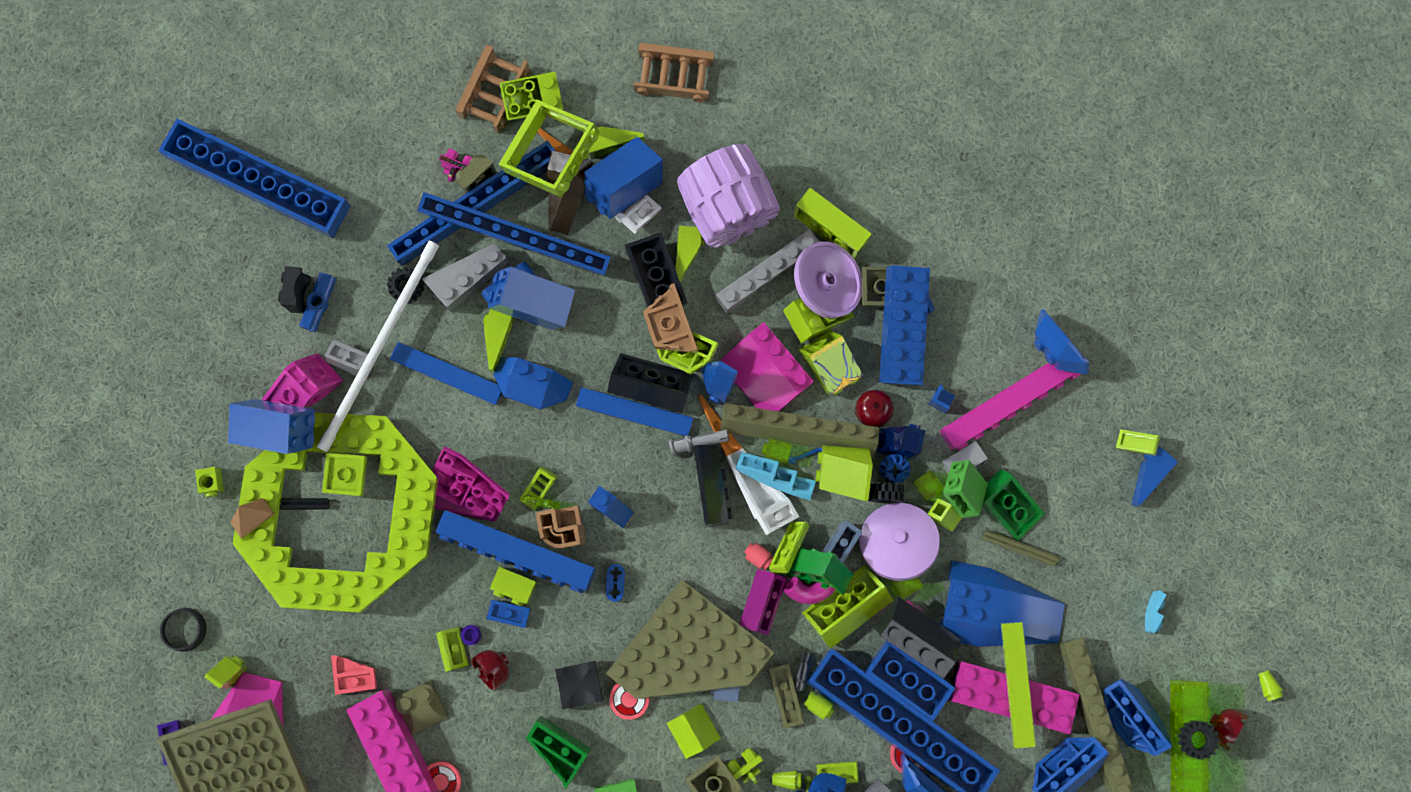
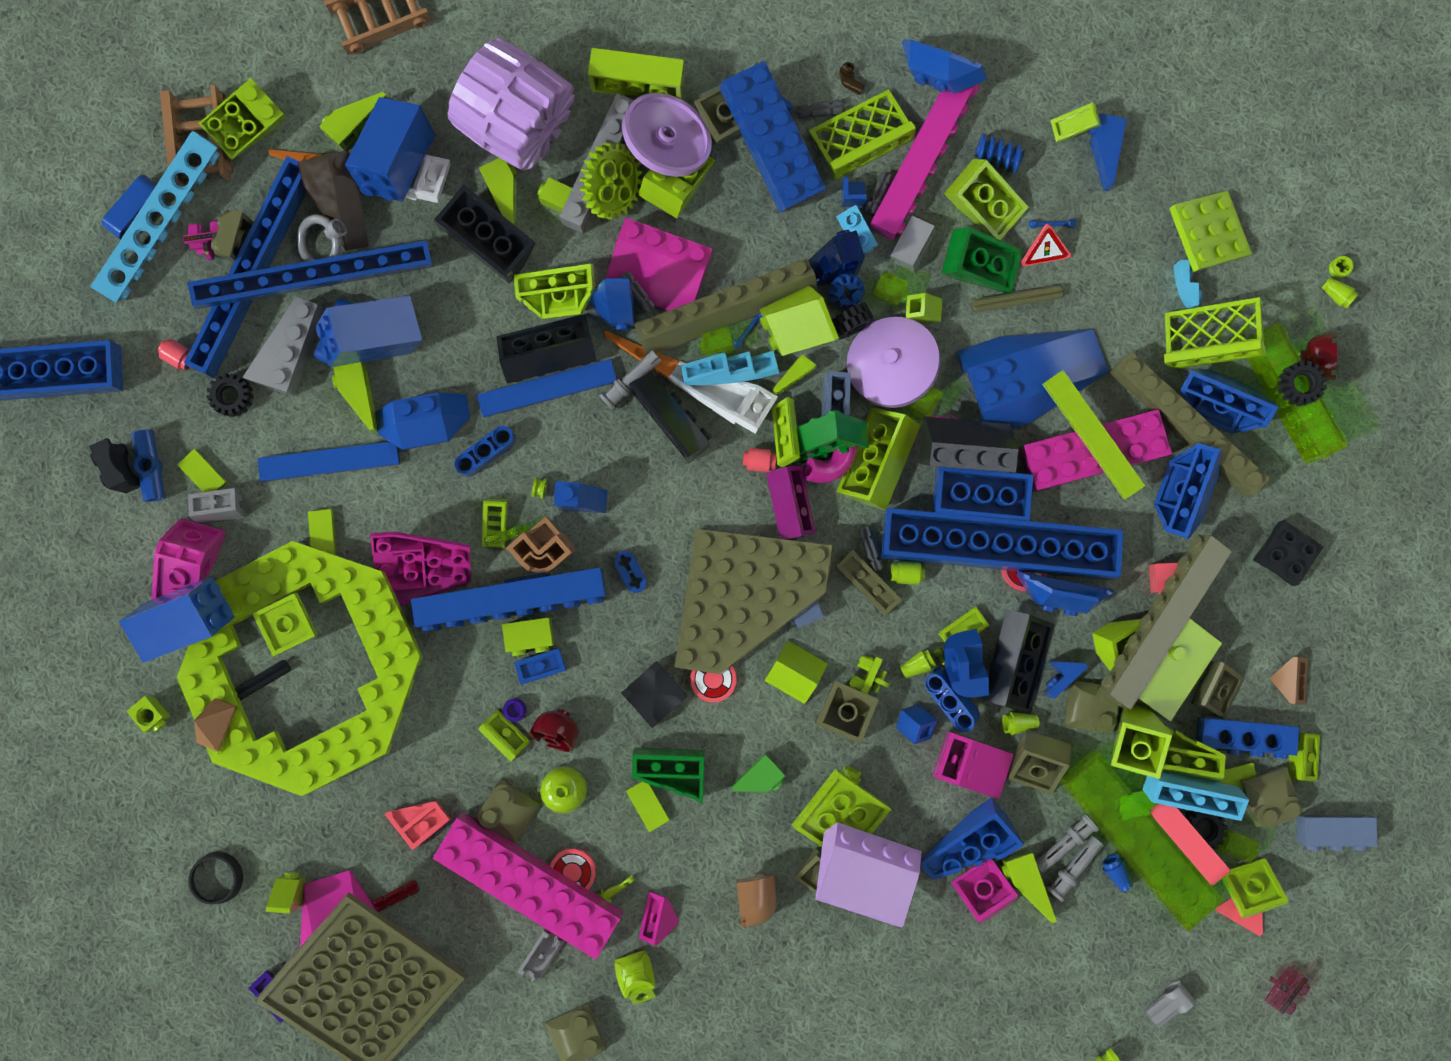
camera: 30 degrees left, 5 degrees up
white piece [317,241,439,452] -> none
lime window [499,100,600,198] -> none
medium nougat wing [643,283,698,353] -> none
lime slope [798,330,863,395] -> none
dark red cylinder [855,389,894,428] -> none
bright green brick [943,460,988,518] -> none
none -> medium azure brick [90,131,220,303]
none -> blue beam [102,175,157,240]
none -> coral brick [158,339,191,371]
none -> lime tile [177,449,228,492]
none -> light grey piece [296,214,347,262]
none -> lime tile [308,509,337,556]
none -> dark red axle [373,880,420,912]
none -> blue beam [454,426,516,477]
none -> clear blue piece [504,572,550,583]
none -> lime bush [532,477,548,499]
none -> lime brick [538,177,572,213]
none -> lime cylinder [540,766,587,814]
none -> lime gear [579,142,642,220]
none -> dark grey axle [620,271,655,313]
none -> lime tile [626,782,670,832]
none -> lime slope [772,355,816,396]
none -> dark grey axle [798,100,843,119]
none -> lime fence [809,89,916,180]
none -> medium azure hinge [836,205,878,256]
none -> dark brown arm [839,62,865,95]
none -> dark grey axle [865,172,893,216]
none -> lime slope [944,159,1029,240]
none -> blue piece [973,133,1025,174]
none -> piece [1021,224,1071,266]
none -> blue hinge [1028,219,1076,229]
none -> lime fence [1164,297,1266,369]
none -> lime plate [1169,191,1252,272]
none -> lime bush [1329,256,1353,278]

